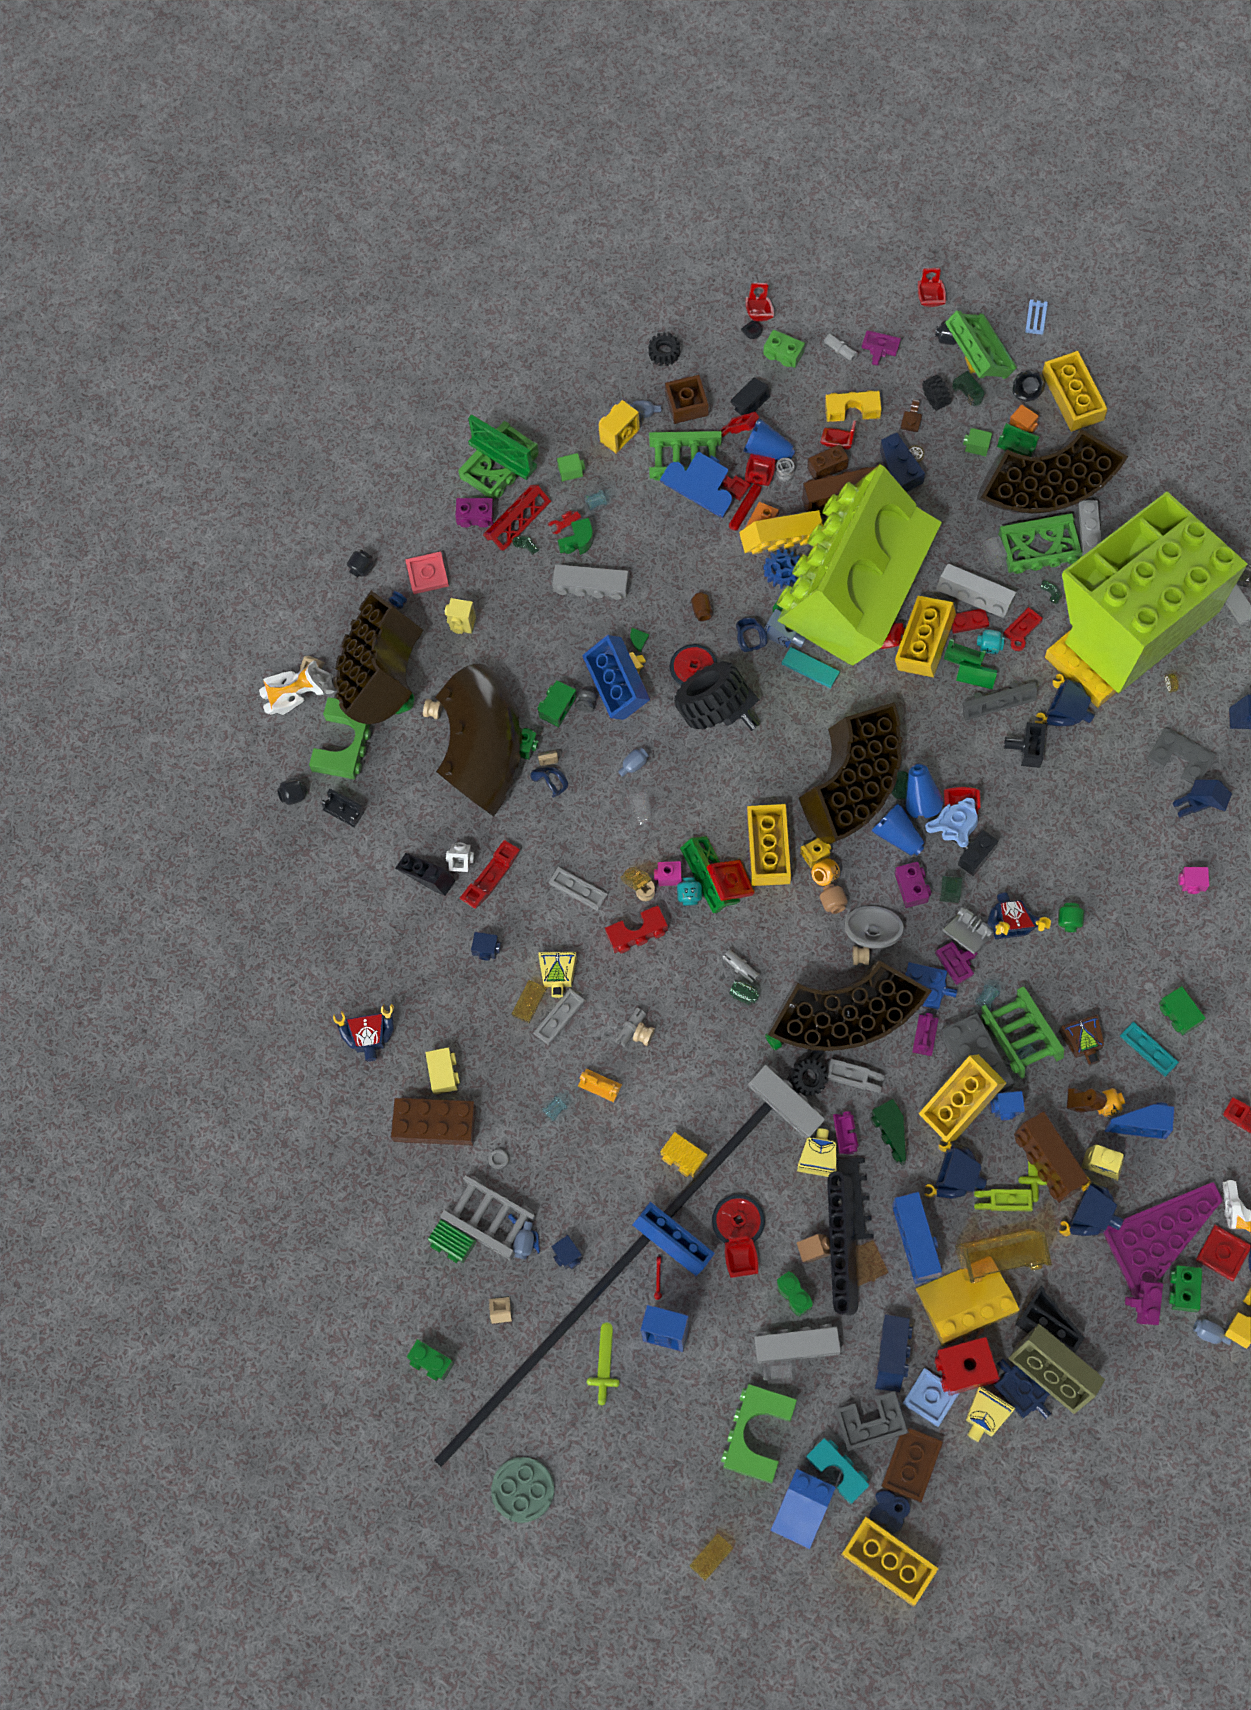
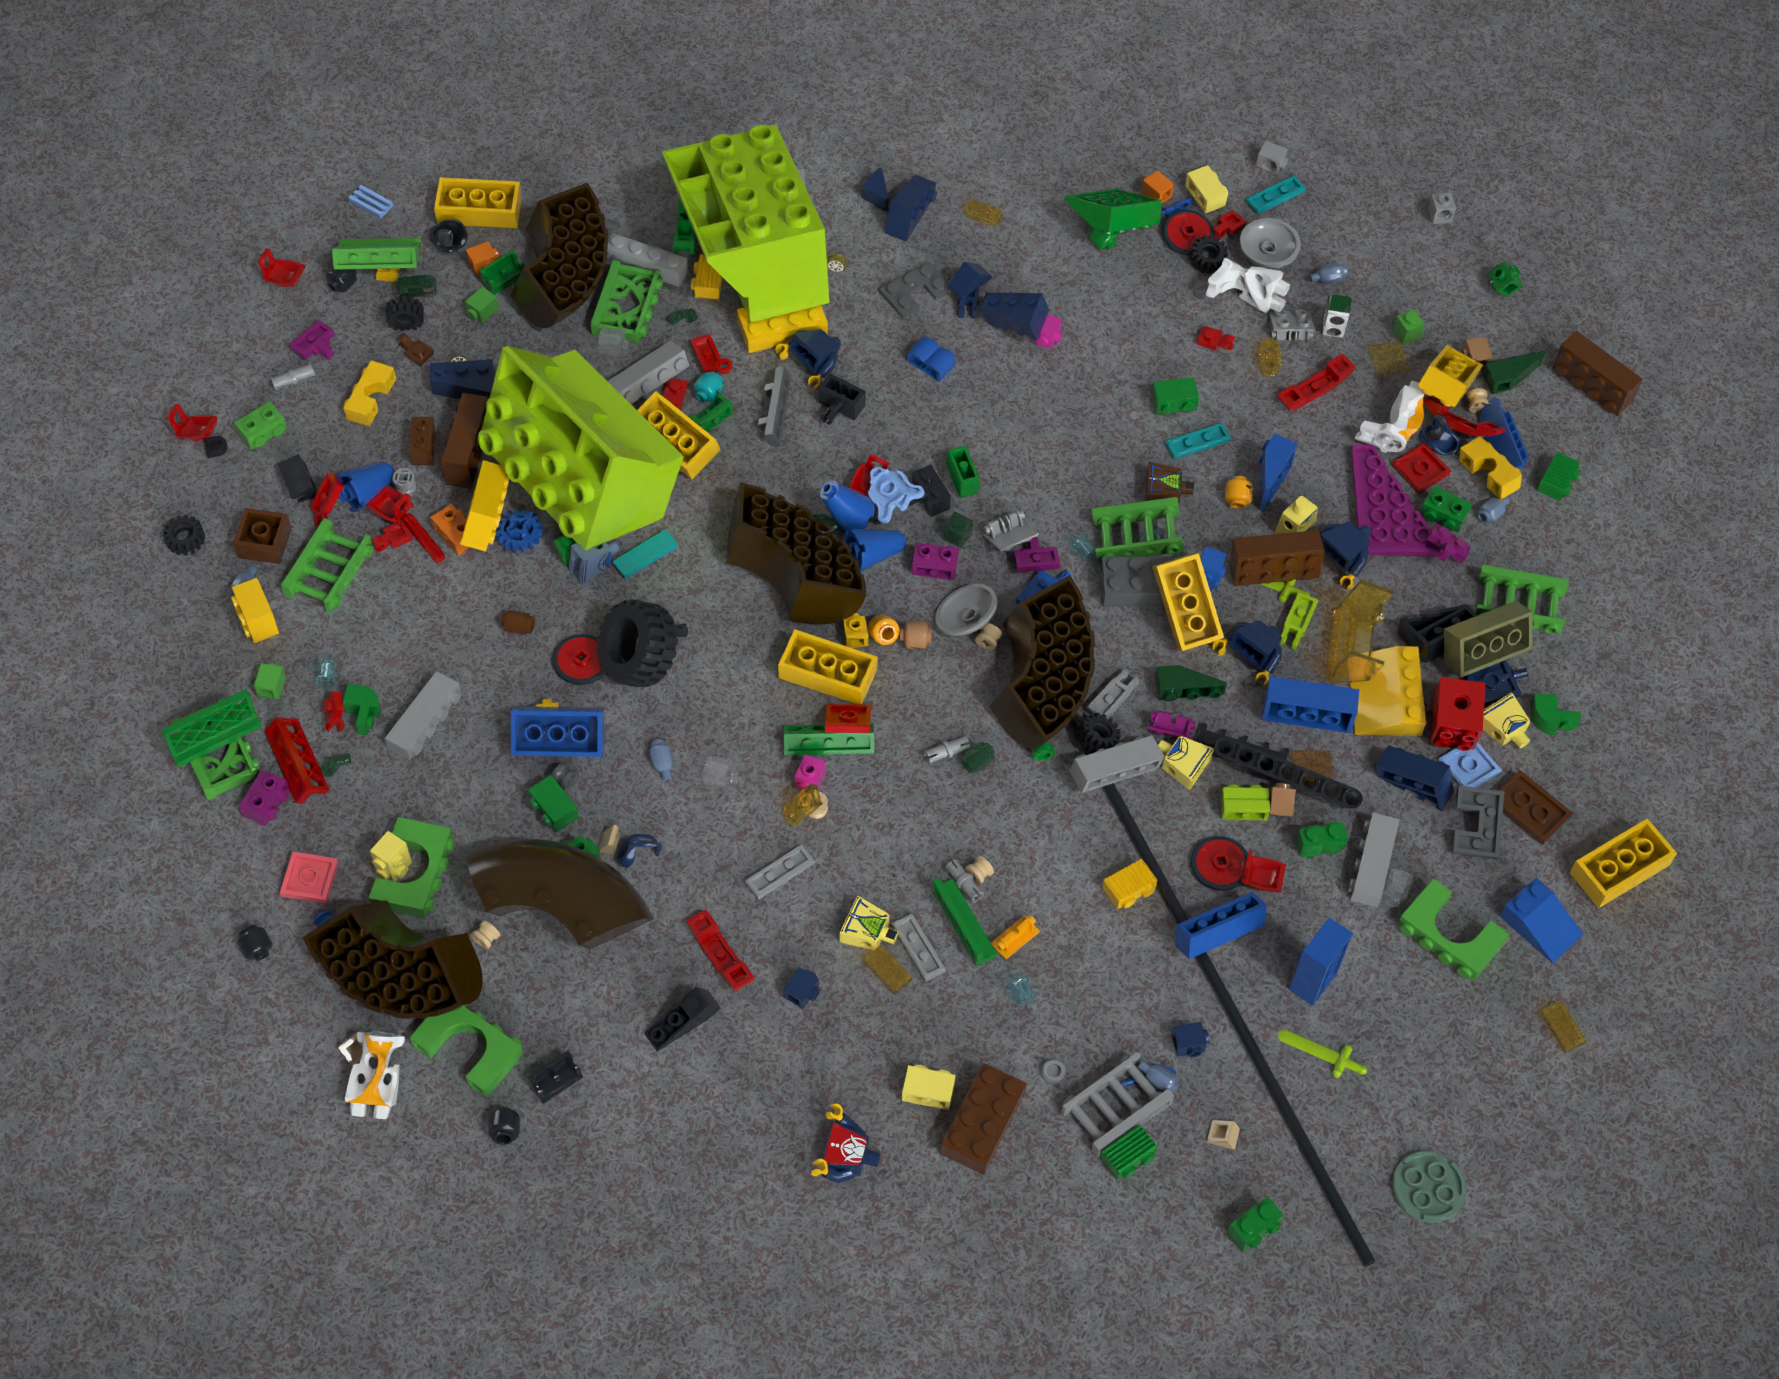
camera: 75 degrees left, 10 degrees down
white brick [446,842,474,872] -> none
red arch [605,905,668,954] -> none
green tile [630,628,649,652] -> none
red hinge [654,1257,662,1300] -> none
blue brick [660,452,732,519] -> none
teal head [677,878,702,906] -> none
dark blue piece [736,617,767,652] -> none
teal arch [806,1438,870,1505] -> none
red piece [820,420,856,450] -> none
dark blue plate [869,1491,910,1535] -> none
magenta hinge [912,1013,939,1056] -> none
green tile [956,662,998,690] -> none
torso [987,892,1051,940] -> none
green head [1058,903,1084,933] -> none
reddish brown leg [1067,1088,1107,1113] -> none
none -> bright green arch [369,817,456,919]
none -> blue brick [907,336,956,382]
none -> green fence [932,877,997,966]
none -> green brick [946,446,980,498]
none -> dark blue wedge [980,292,1049,341]
none -> lime brick [1221,784,1270,821]
none -> bright green fence [1475,564,1569,634]
none -> green brick [1530,693,1581,735]

